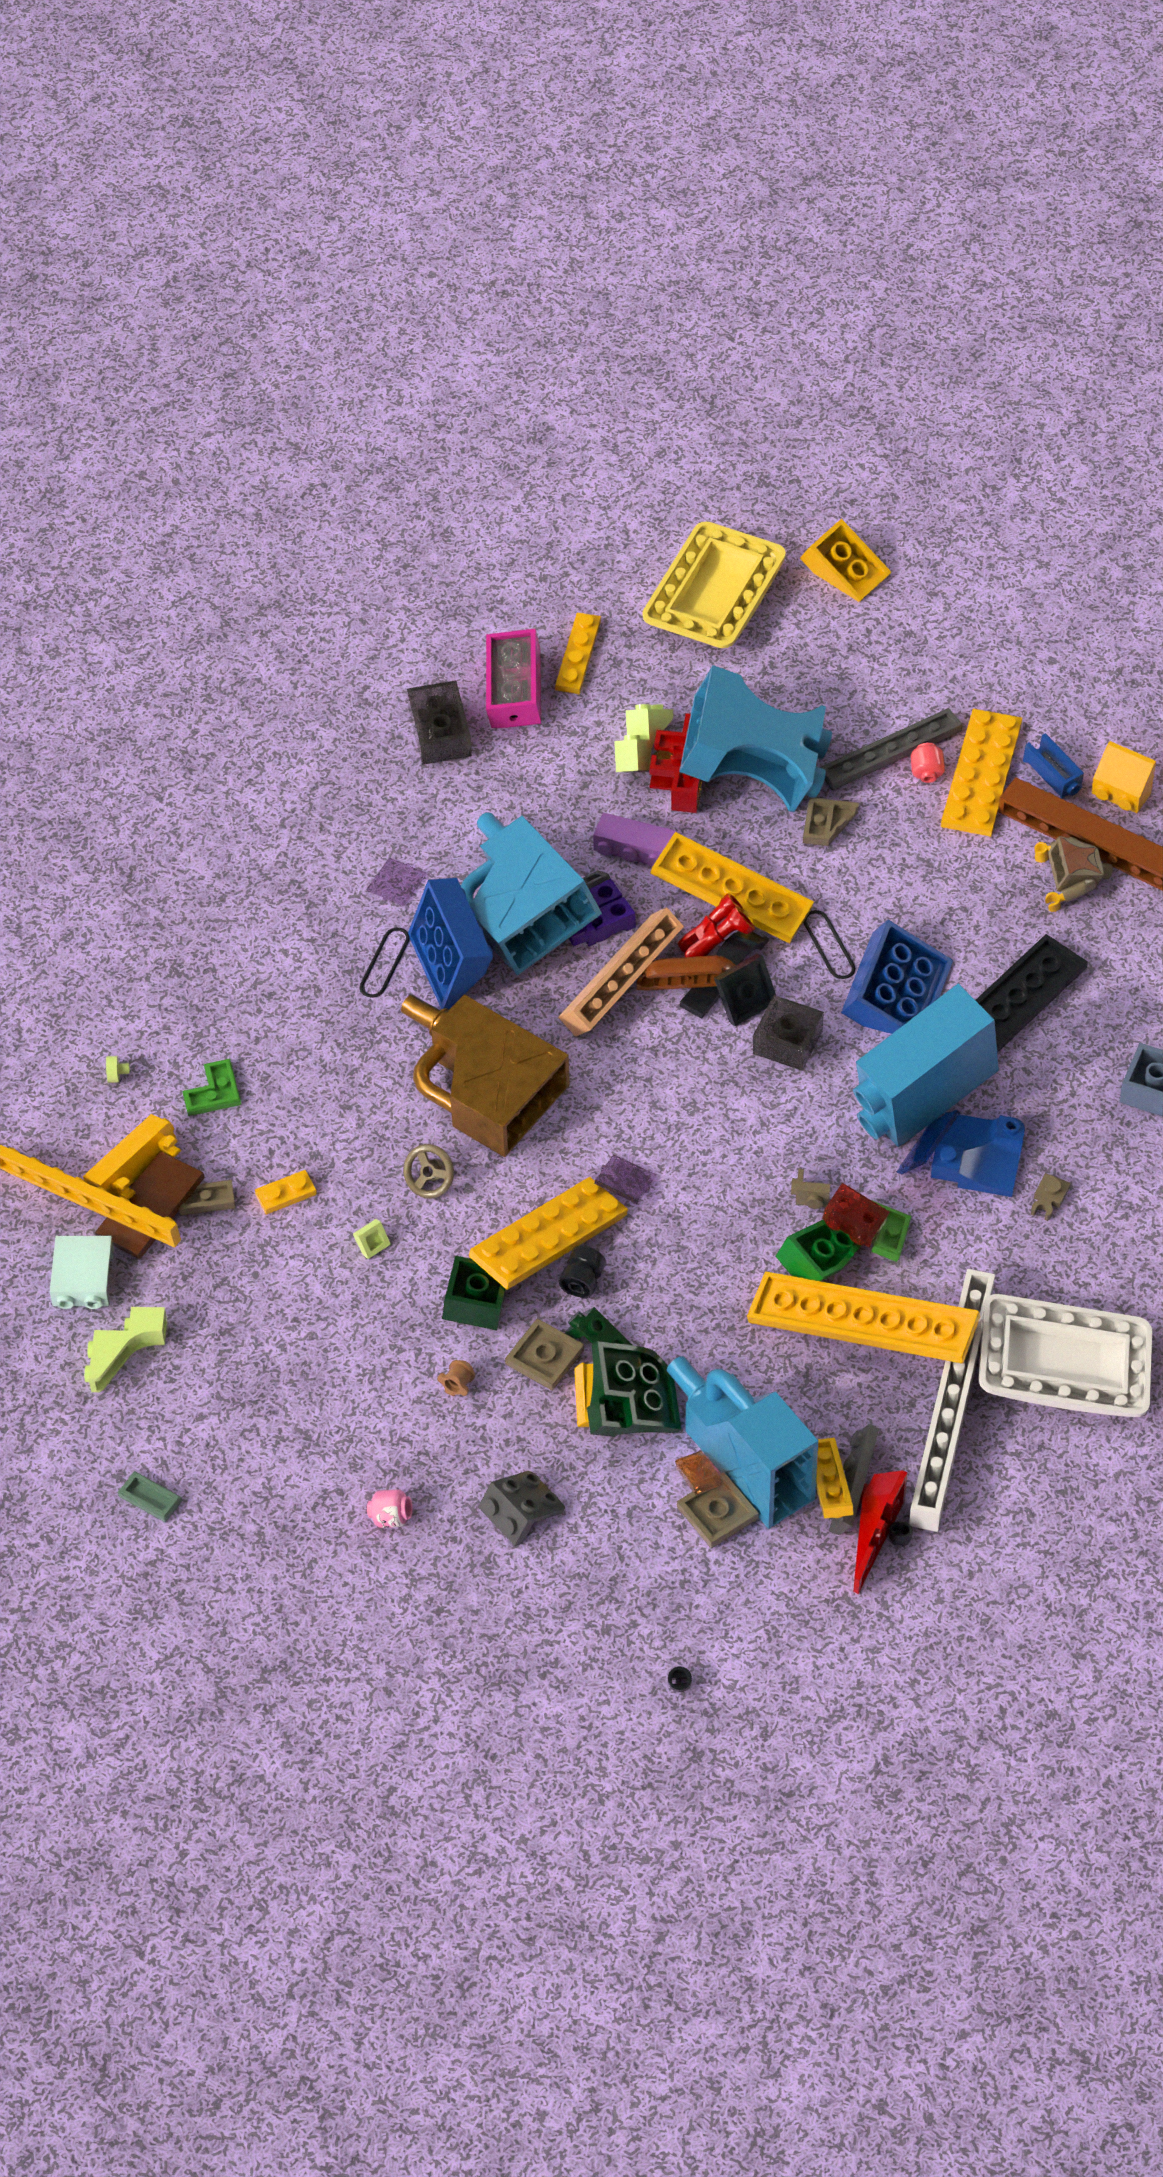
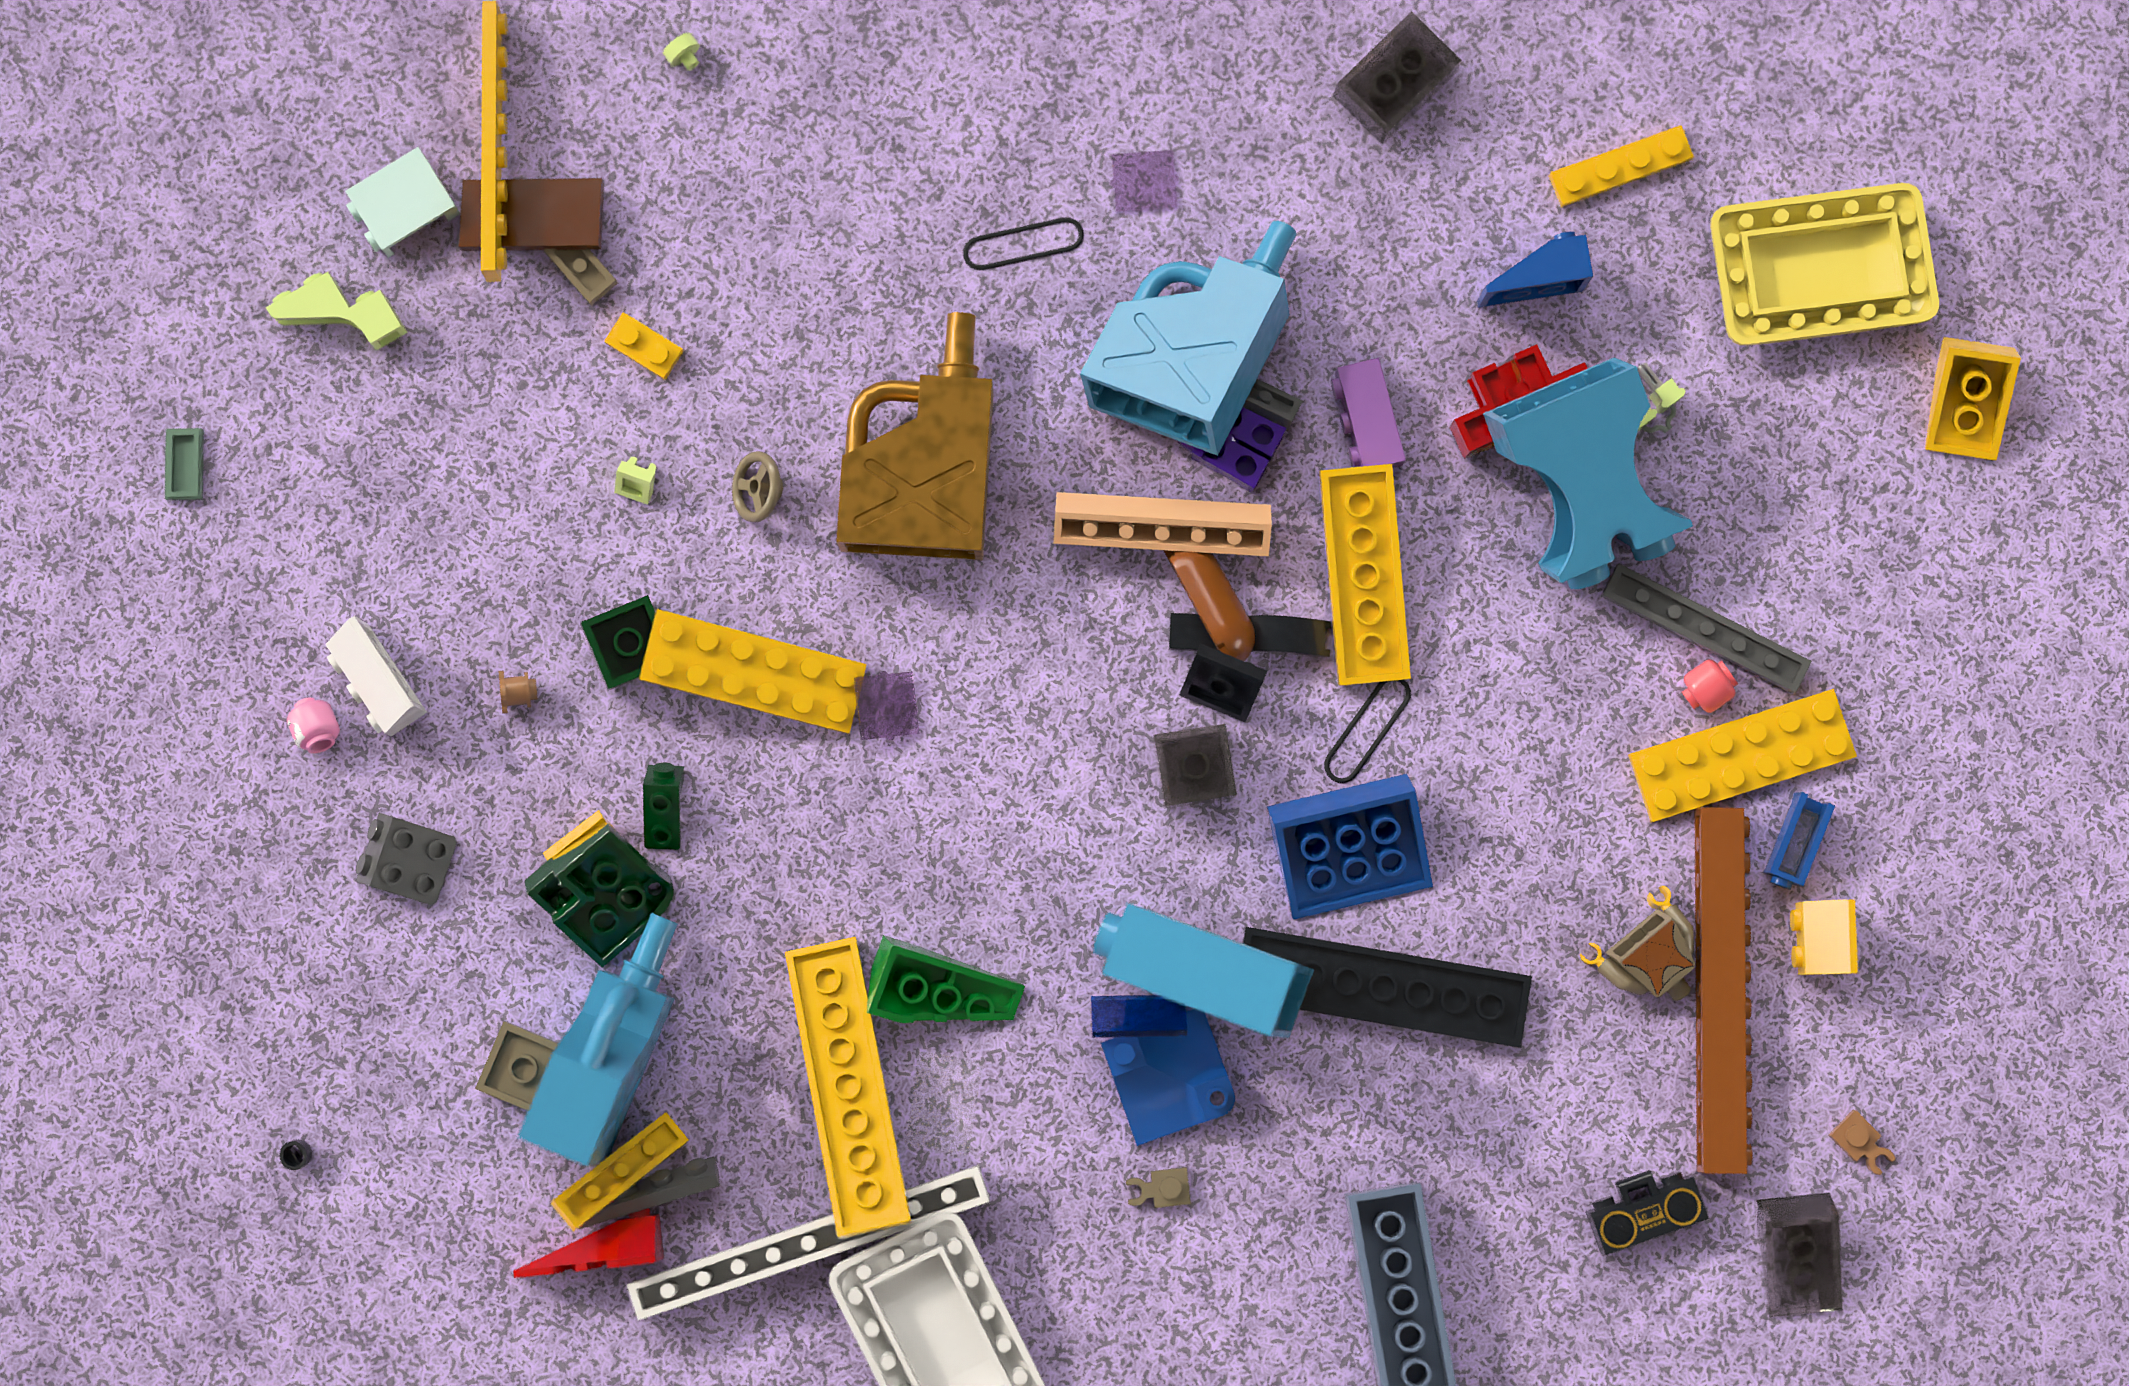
camera: 55 degrees right, 30 degrees up
yellow brick [83,1114,181,1200] -> none
bright green tile [182,1059,241,1116] -> none
blue slope [408,878,493,1009] -> none
brick [486,628,541,728] -> none
dark tan plate [505,1318,584,1391] -> none
black wheel [559,1246,606,1299] -> none
yellowish green arch [614,704,673,772] -> none
clear orange plate [675,1451,722,1495] -> none
red piece [677,893,755,957] -> none
dark tan bracket [791,1169,830,1209] -> none
dark tan wing [803,797,859,846] -> none
clear red brick [822,1183,890,1248] -> none
bright green tile [851,1196,912,1262] -> none
black hinge [888,1521,913,1547] -> none
none -> white slope [325,616,427,737]
none -> blue slope [1477,232,1593,308]

